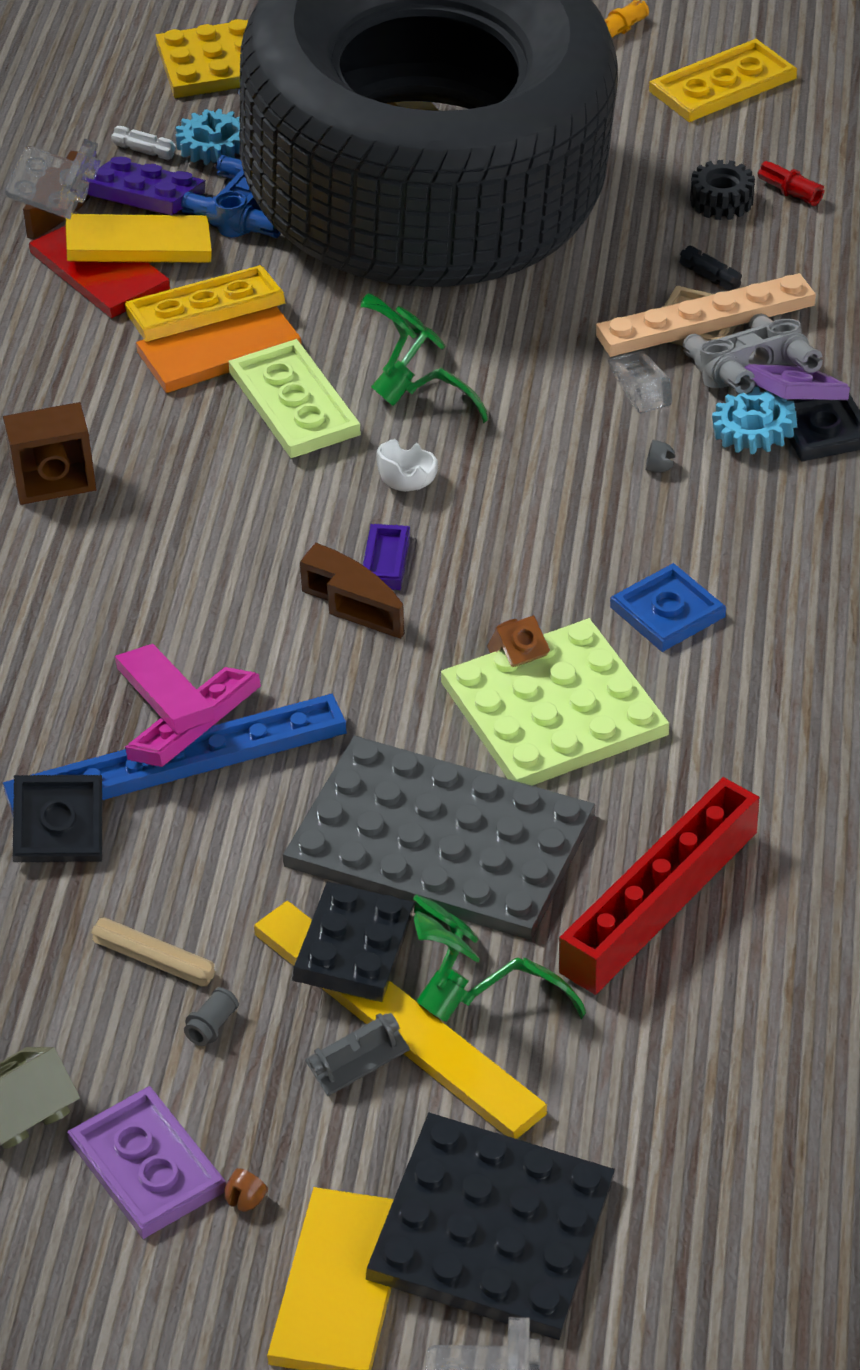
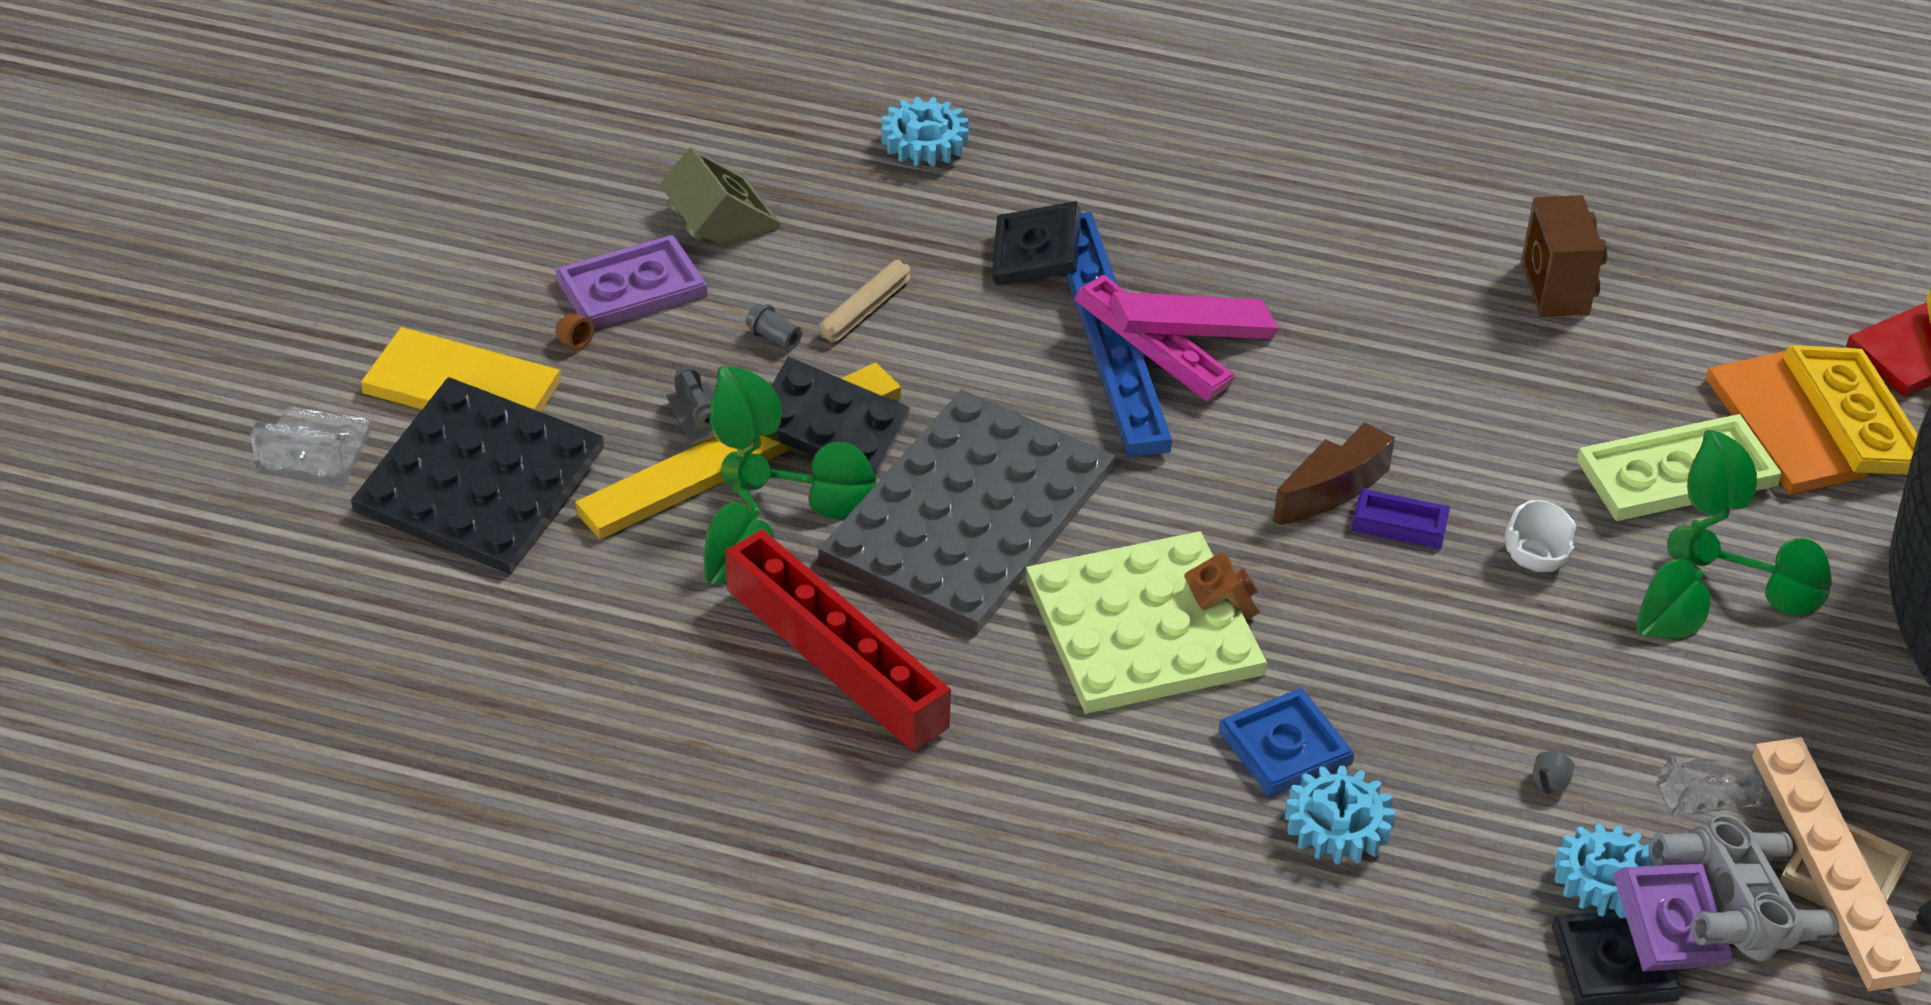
camera: 95 degrees right, 0 degrees up
none -> medium azure gear [1284,766,1395,864]

